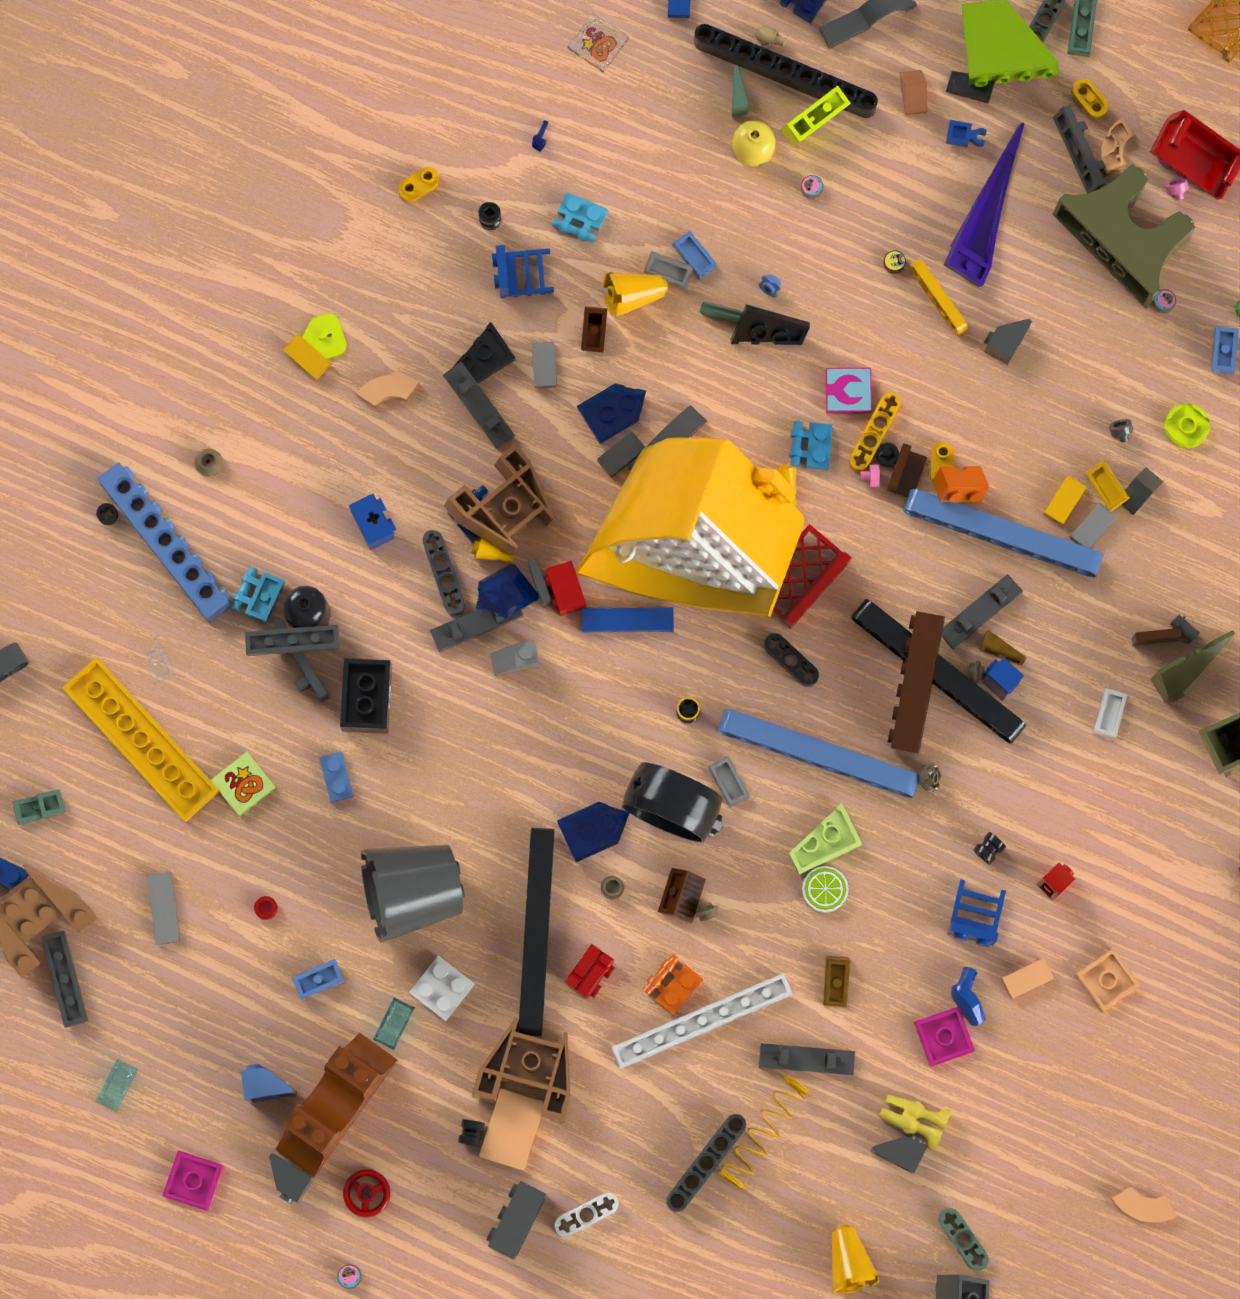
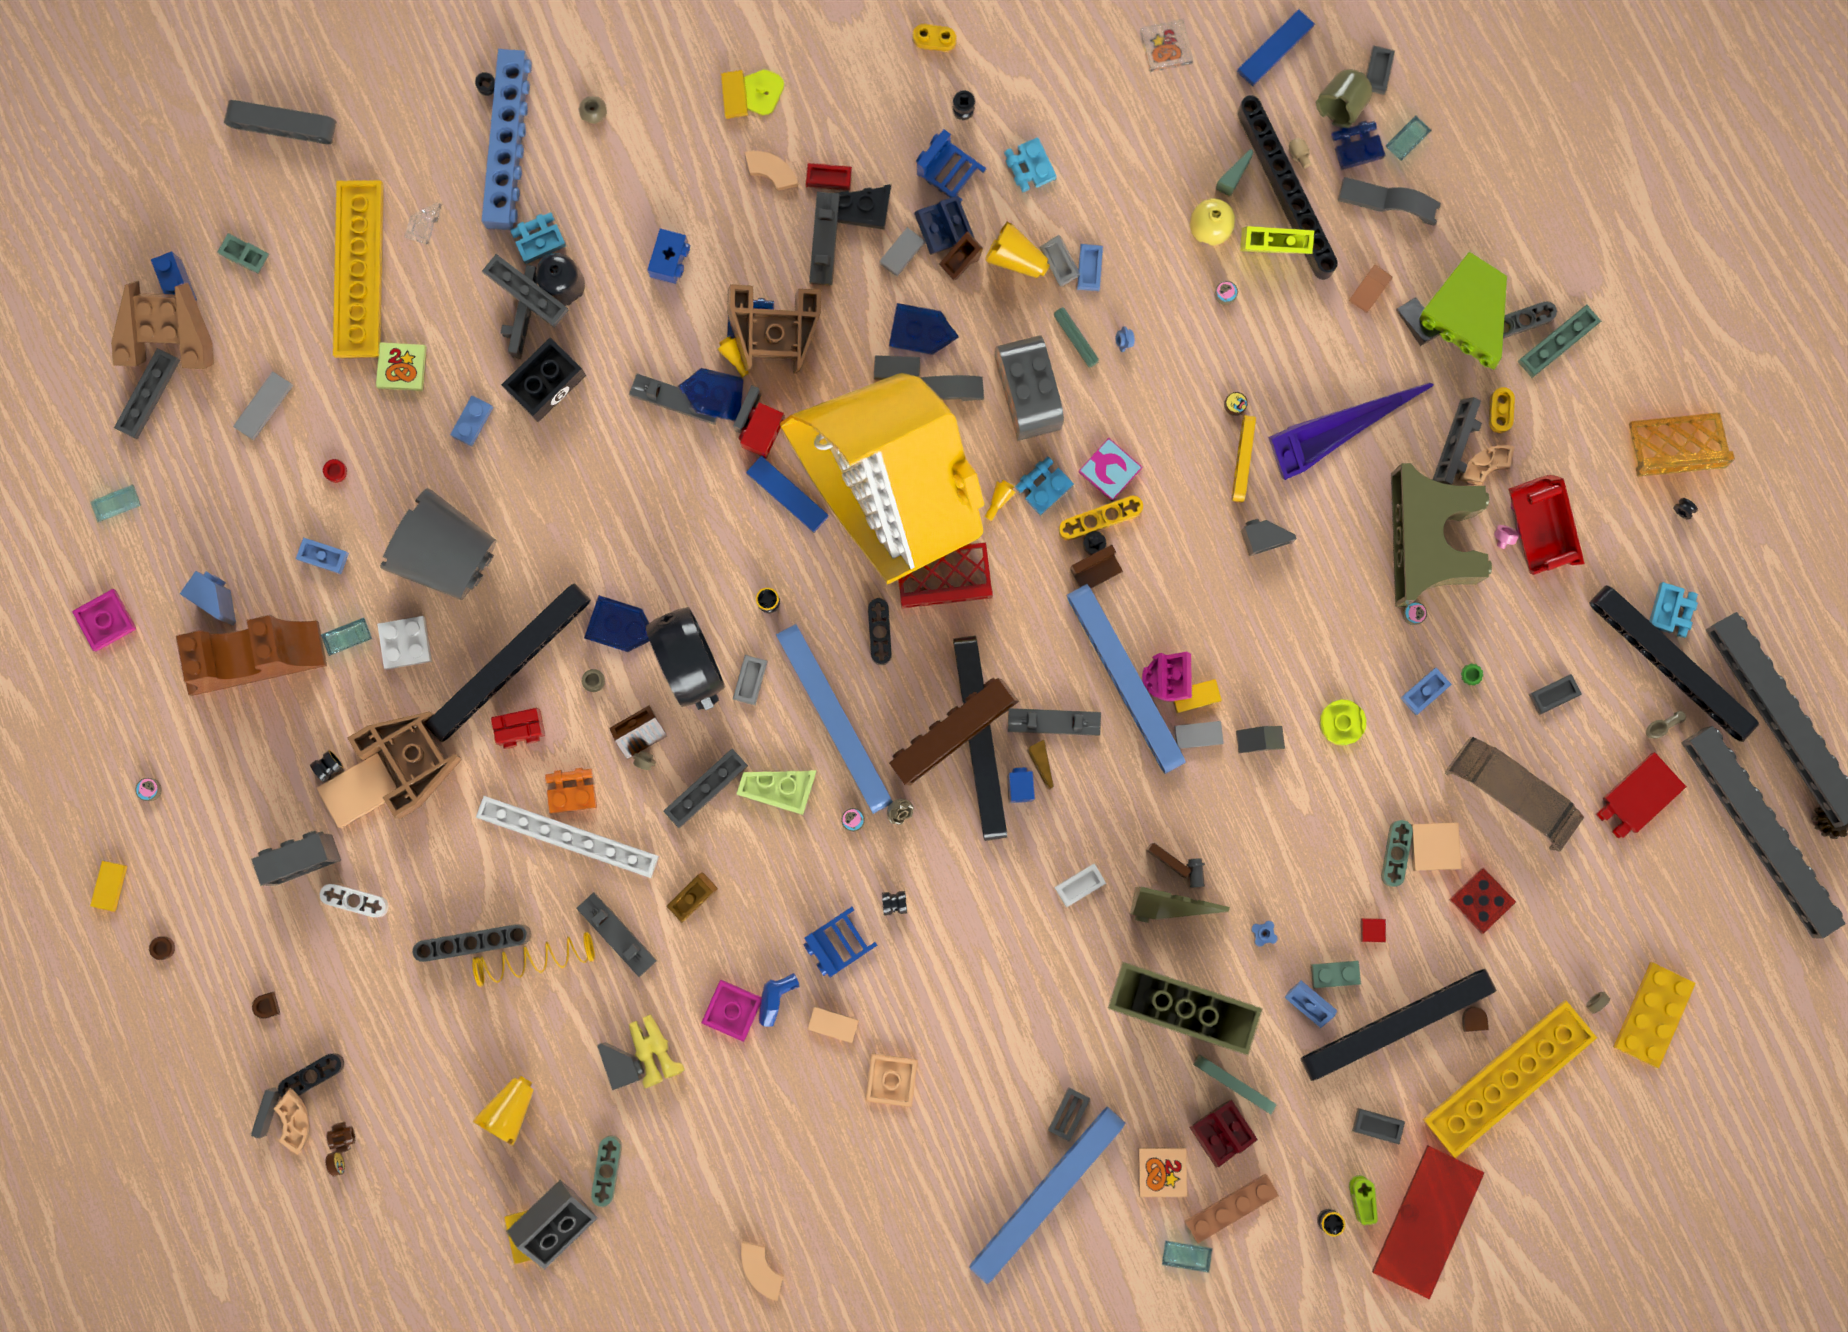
camera: 40 degrees right, 5 degrees up
dark grey slope [269,1153,314,1205] -> none
red piece [343,1169,391,1217] -> none
dark grey beam [423,530,465,616] -> none
light grey slope [490,640,540,676] -> none
clear blue hand [532,120,549,152] -> none
black wing [730,304,810,345] -> none
lime tile [802,866,849,913] -> none
bright pink tile [860,464,880,487] -> none
yellow plate [930,442,954,485] -> none
orange brick [932,466,989,503] -> none
blue plate [946,120,987,147] -> none
dark tan plate [968,661,985,684] -> none
red slope [1036,862,1075,901] -> none
yellow tile [1085,461,1130,511] -> none
dark grey tile [1109,419,1133,442] -> none
none -> dark grey plate [663,749,748,829]
none -> red tile [805,163,852,191]
none -> tile [841,808,865,832]
none -> dark blue slope [914,196,975,255]
none -> dark grey brick [995,335,1064,441]
none -> dark pink slope [1142,651,1192,702]

